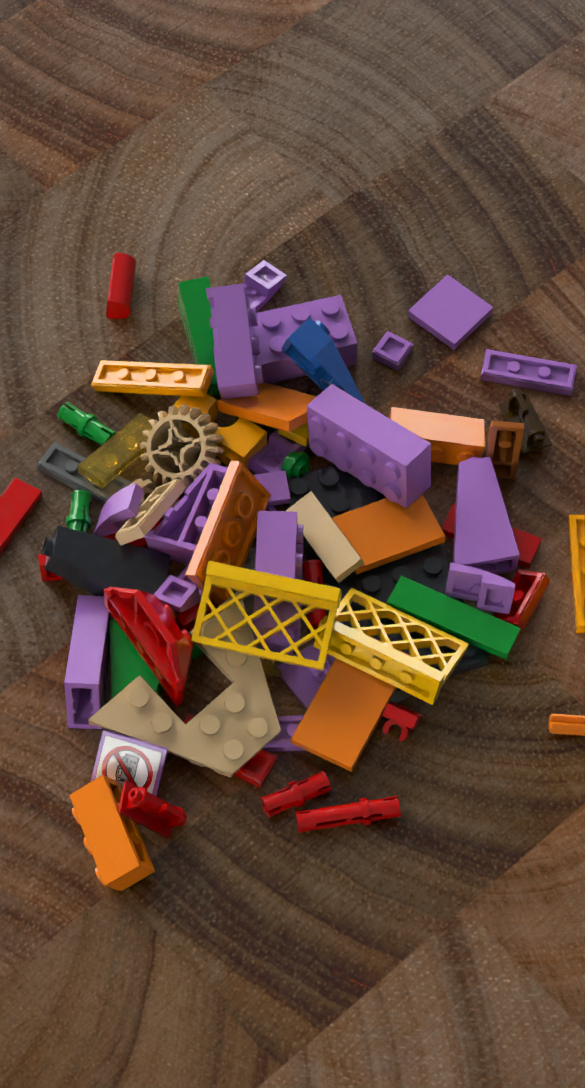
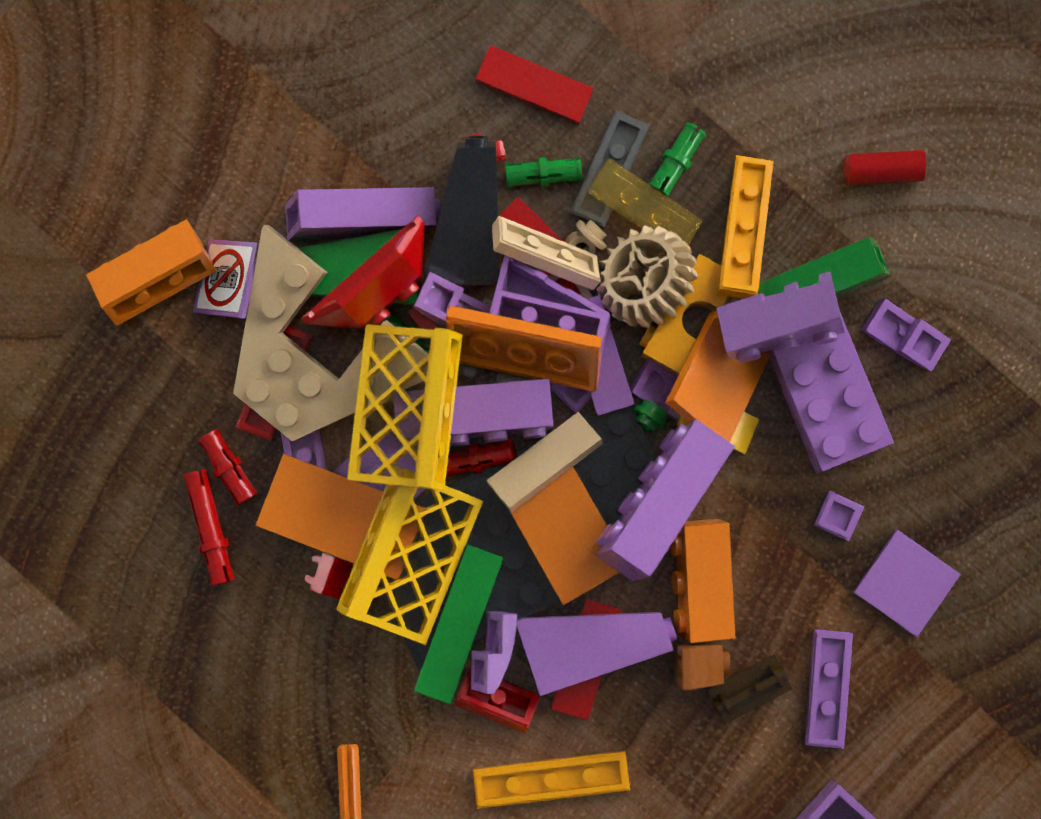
camera: 85 degrees right, 25 degrees up
medium lavender slope [93,483,144,537] -> none
red hinge [118,780,187,839] -> none
blue wedge [281,318,365,403] -> none

